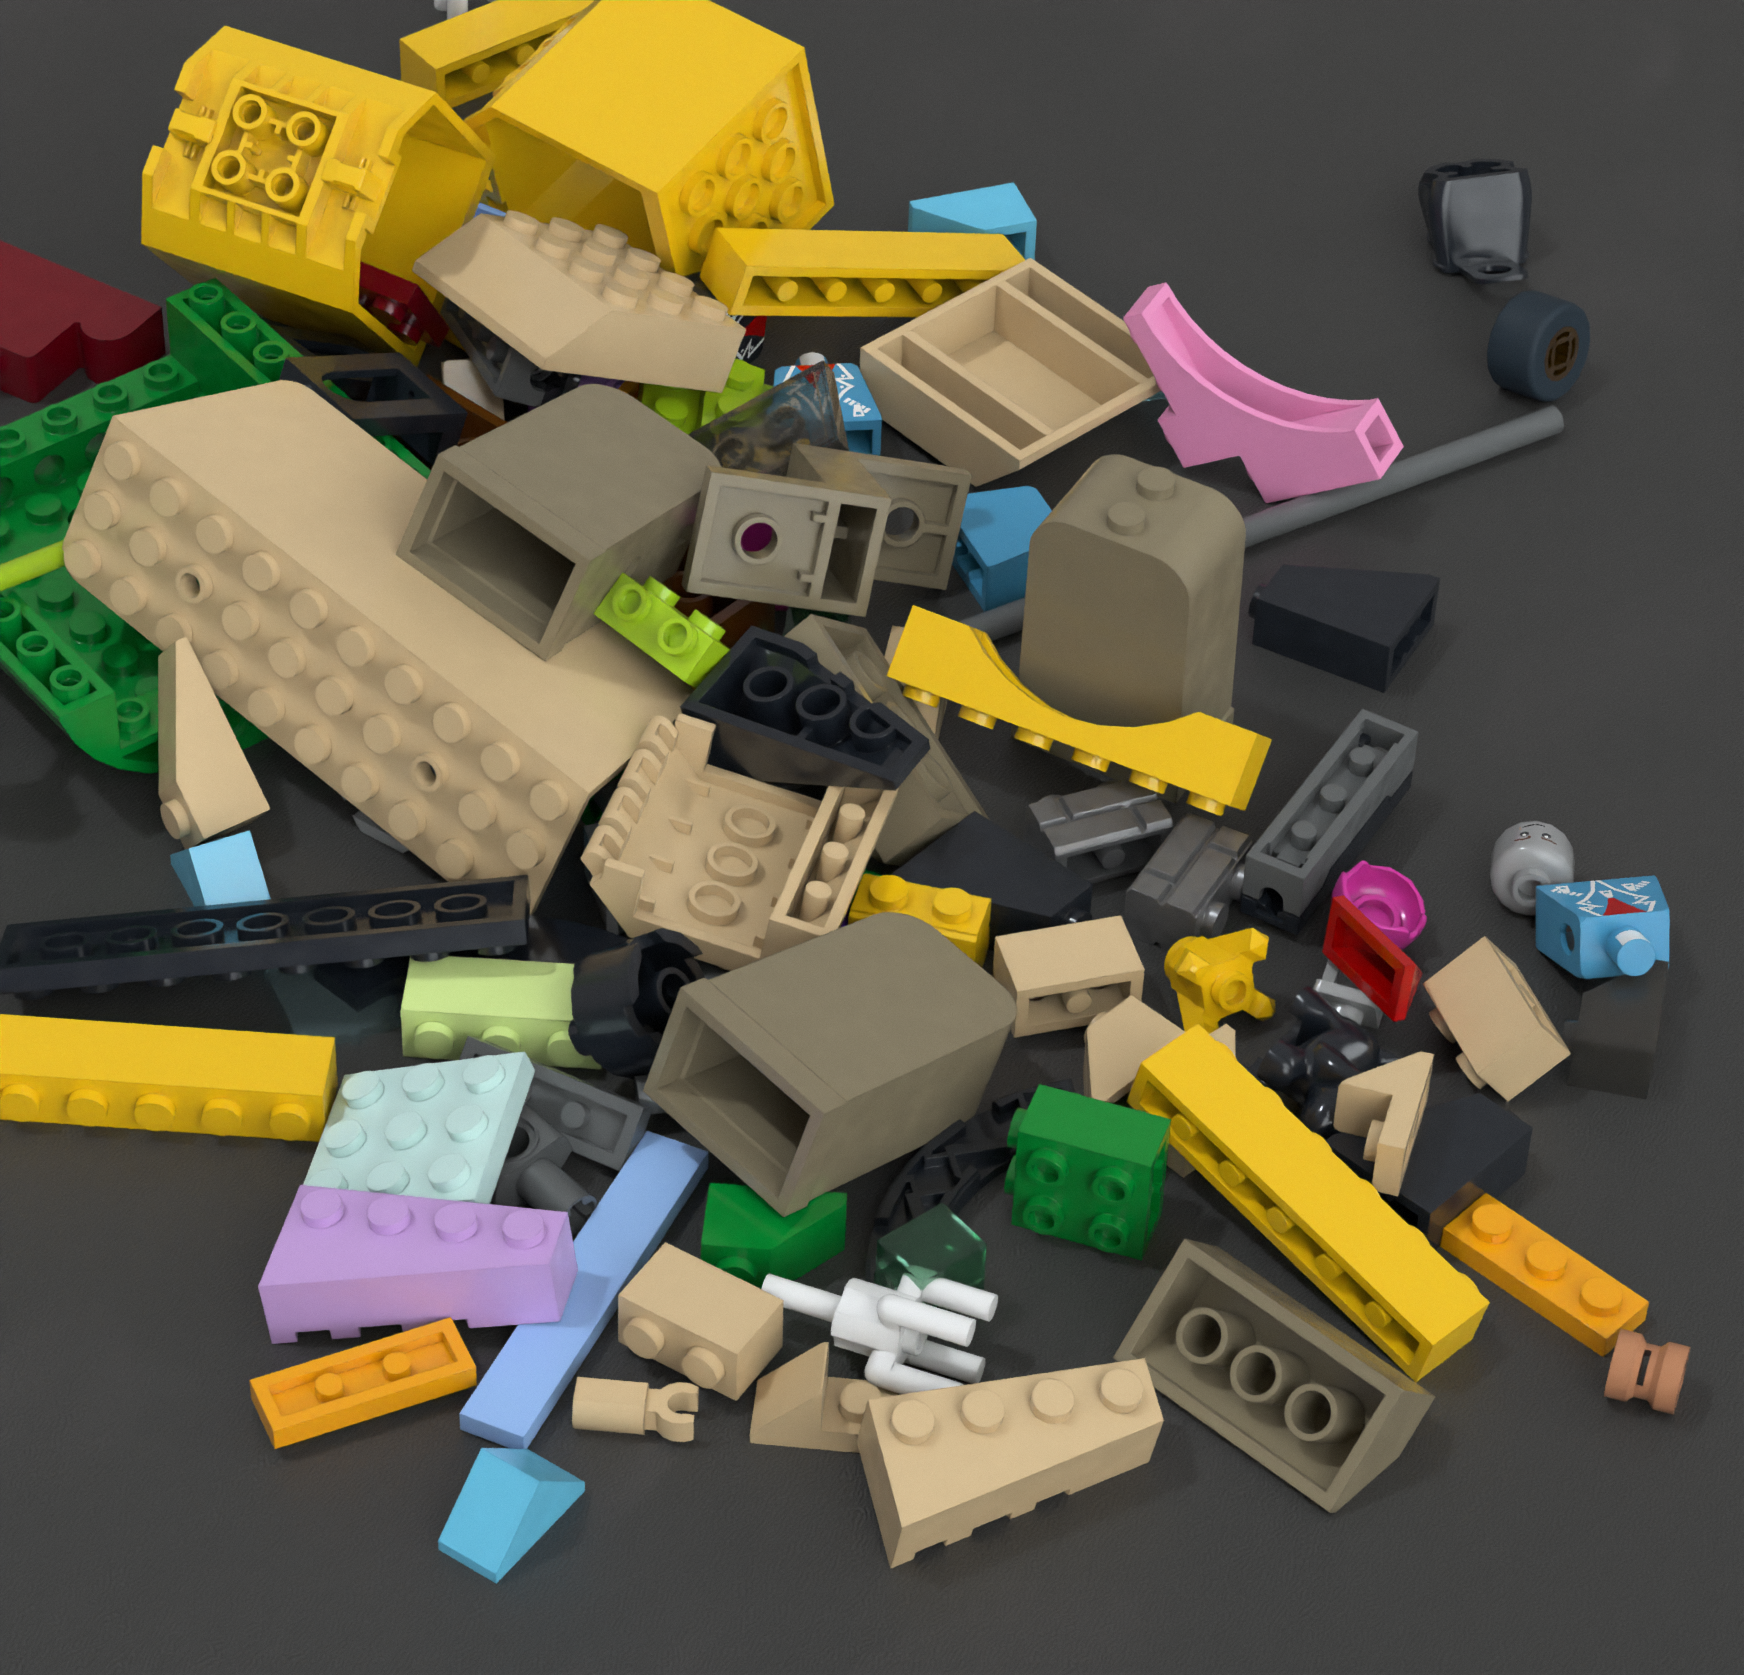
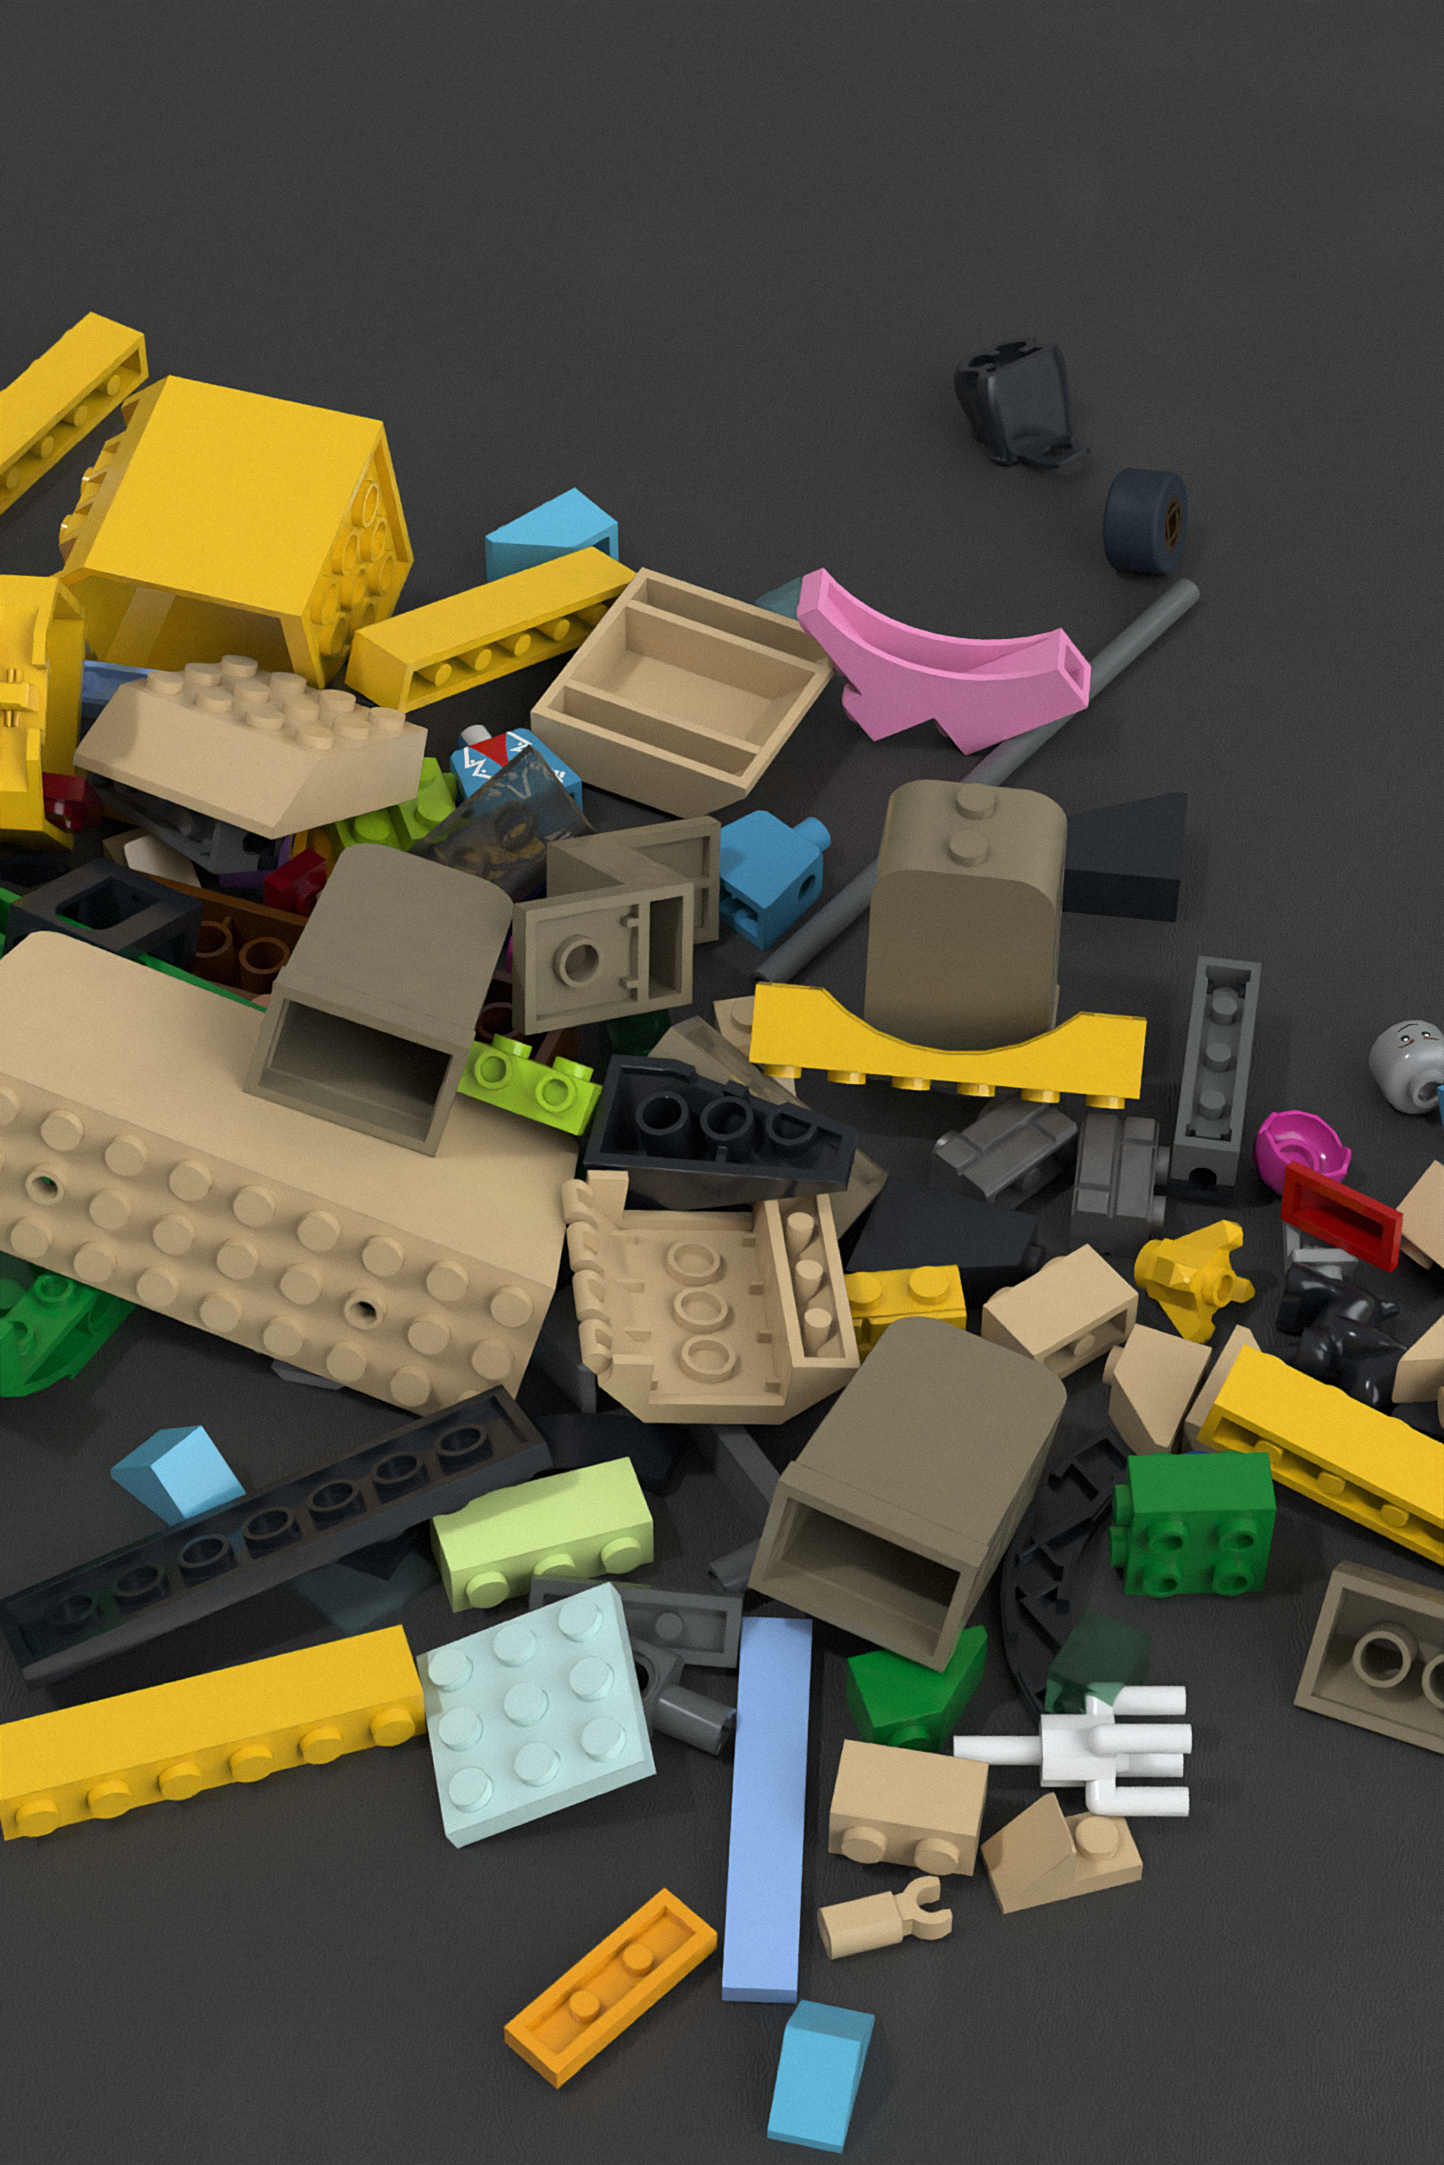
camera: 20 degrees left, 5 degrees up
tan slope [158,636,270,850] -> none
lavender wedge [258,1185,578,1344] -> none
black brick [568,928,705,1079] -> none
tan wedge [857,1358,1164,1569] -> none

